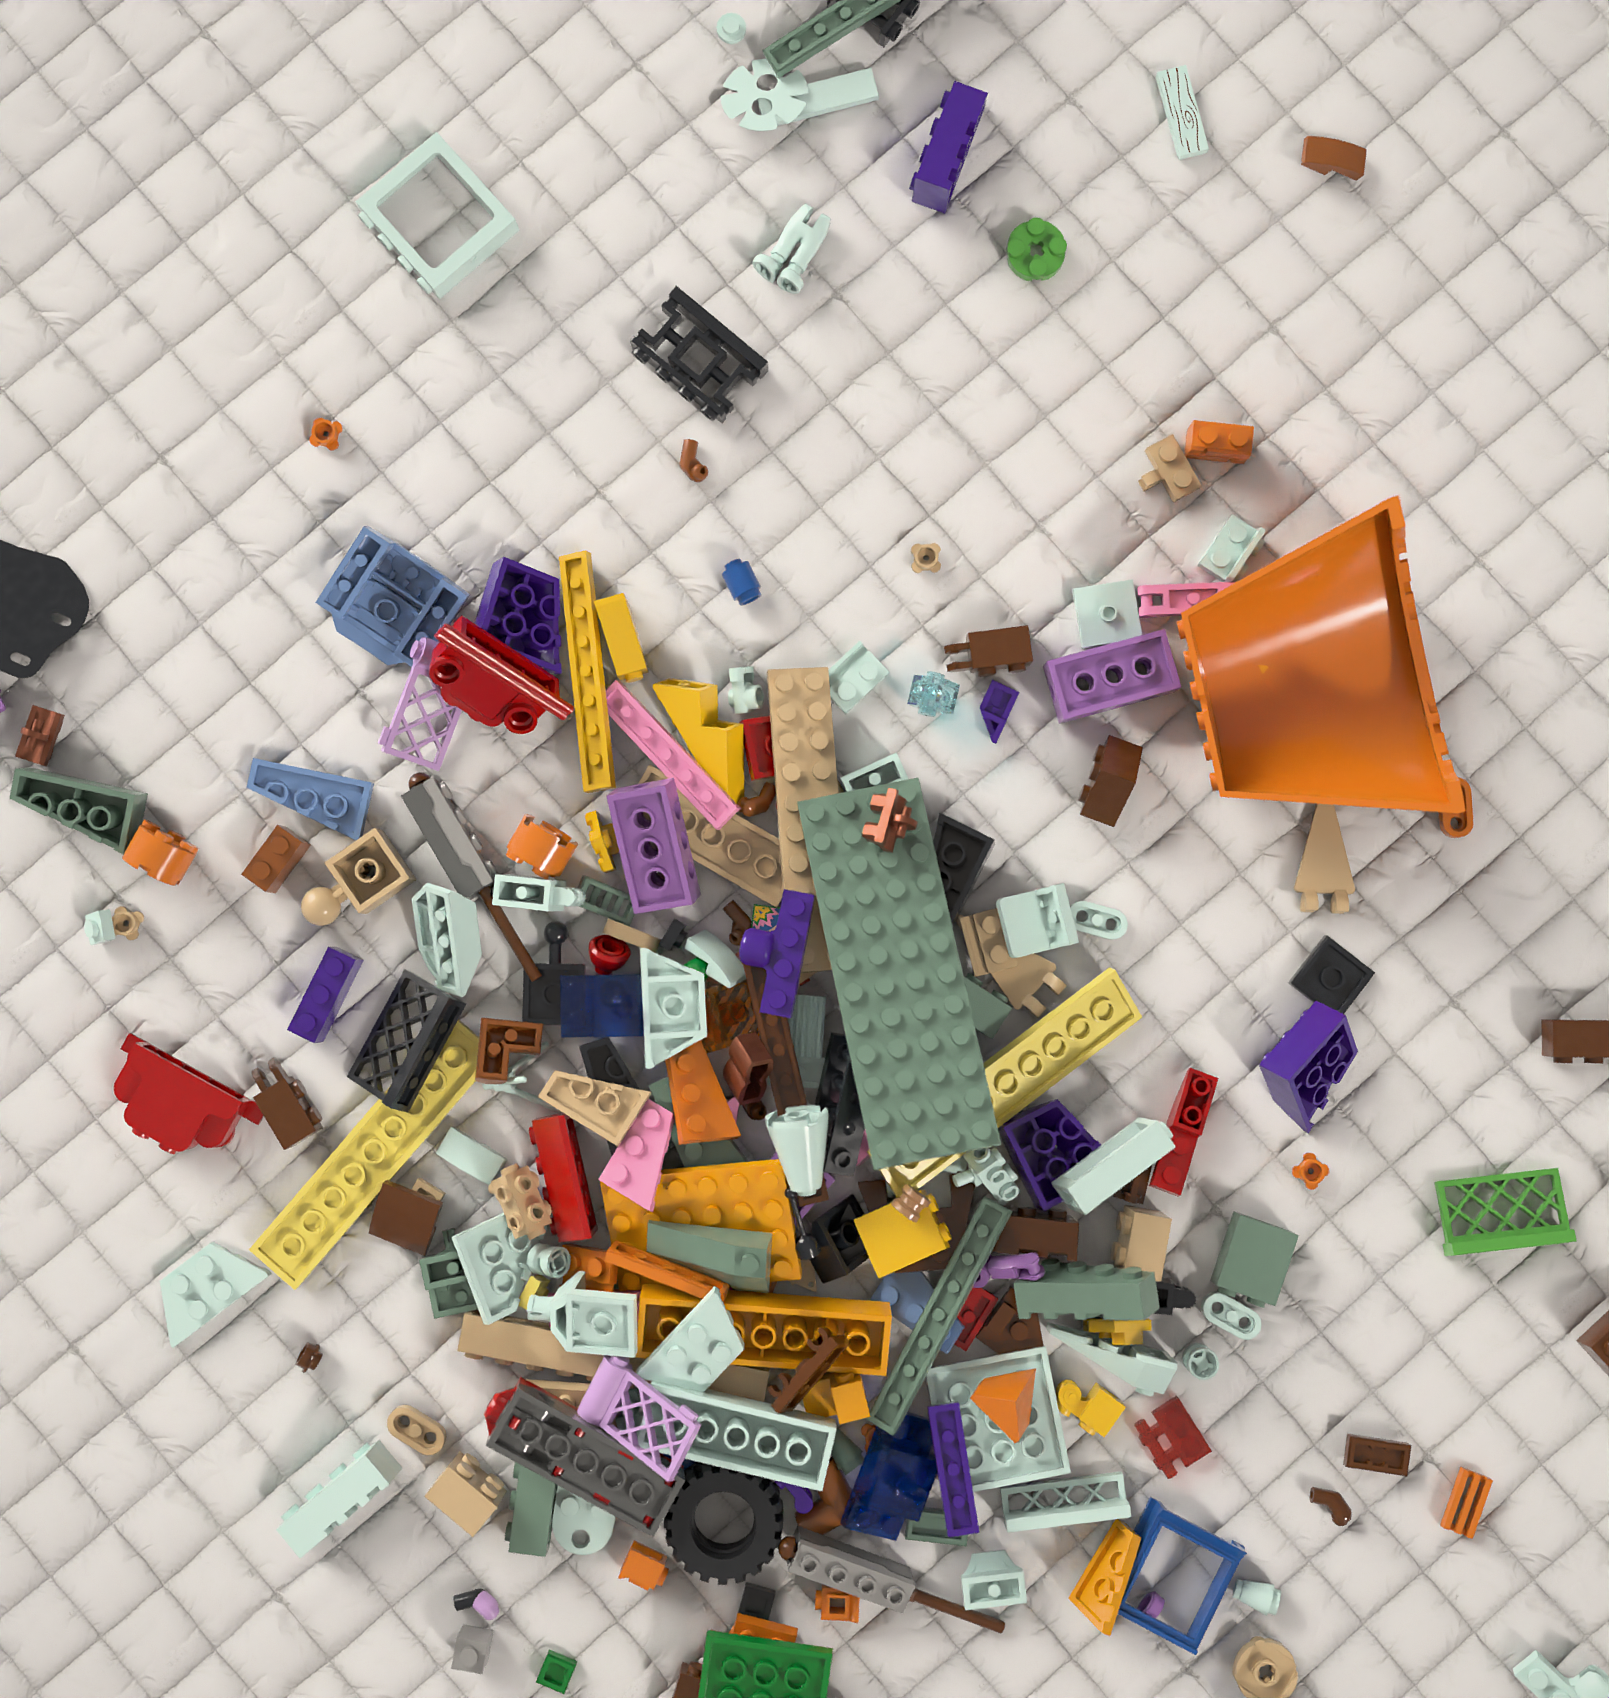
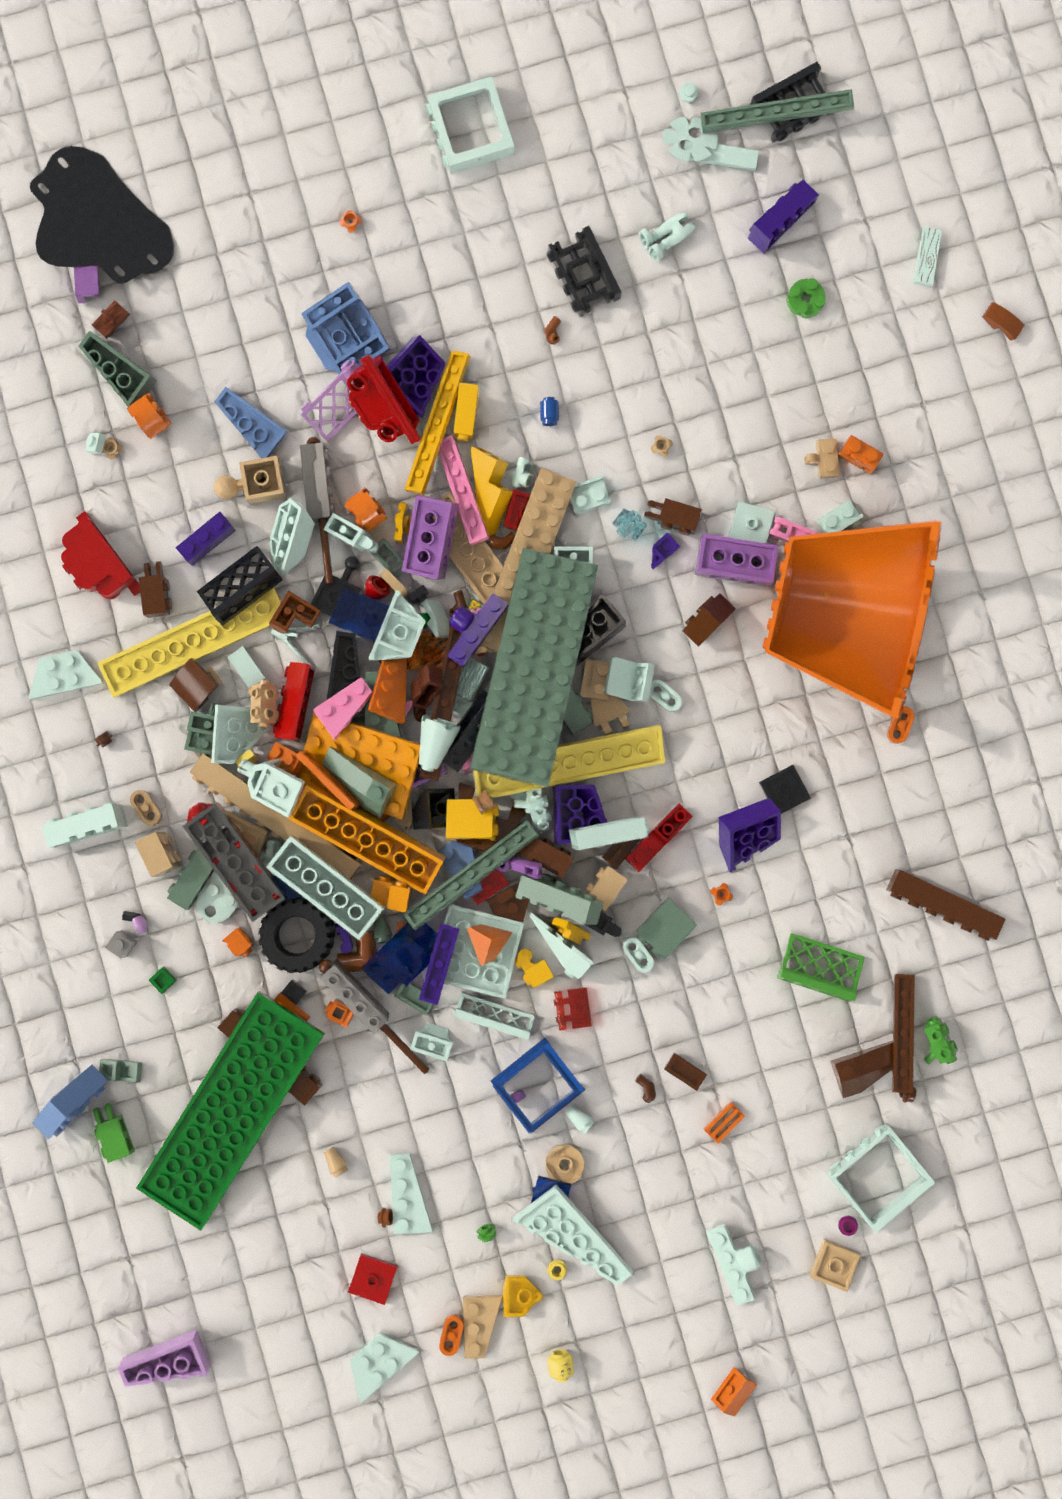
camera: 20 degrees right, 0 degrees up
dark orange brick [241,825,311,894] -> none
light aqua wheel [527,1243,571,1278] -> none
tan wing [538,1070,651,1147] -> none
lavender piece [577,1355,701,1482] -> none
light aqua wing [636,1286,744,1392] -> none
reddish brown plate [768,1327,851,1414] -> none
black hinge [785,1187,821,1260] -> none
copper hips [862,788,918,853] -> none
light orange wing [1068,1519,1141,1636] -> none
light aqua wheel [1182,1343,1219,1380] -> none
tan flag [1294,804,1355,914] -> none

